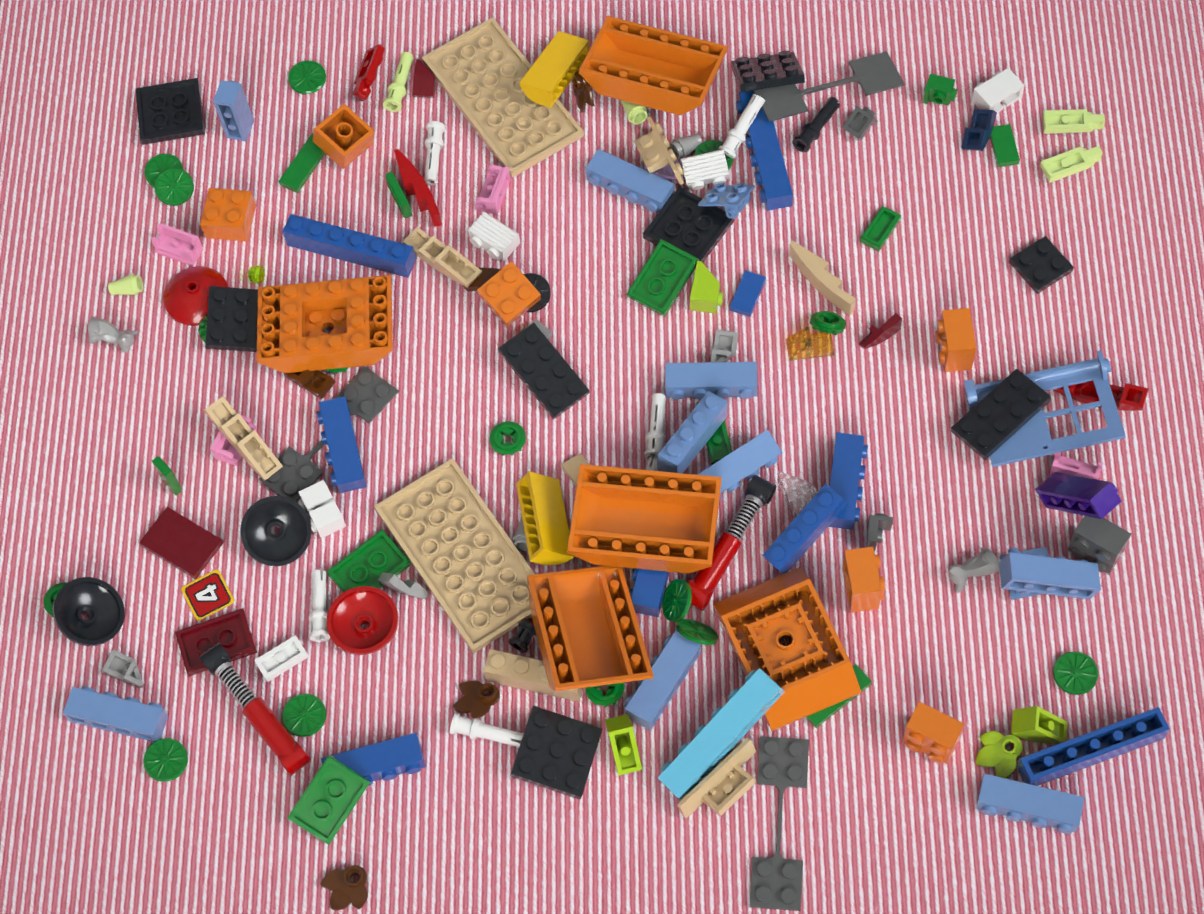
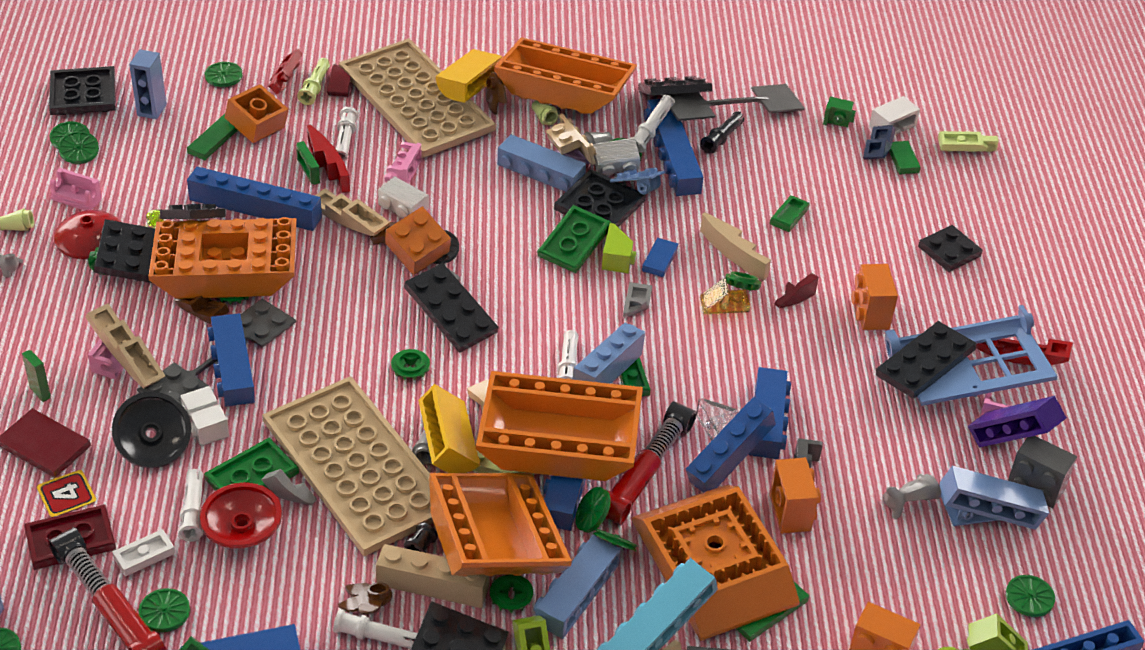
camera: 10 degrees left, 20 degrees down
orange brick [200,188,256,242] -> none
medium blue brick [665,362,757,400] -> none
medium blue brick [697,429,783,499] -> none
dark grey bracket [842,106,878,140] -> none
yellowish green hinge [1040,146,1103,183] -> none
none -> black plate [159,204,226,219]

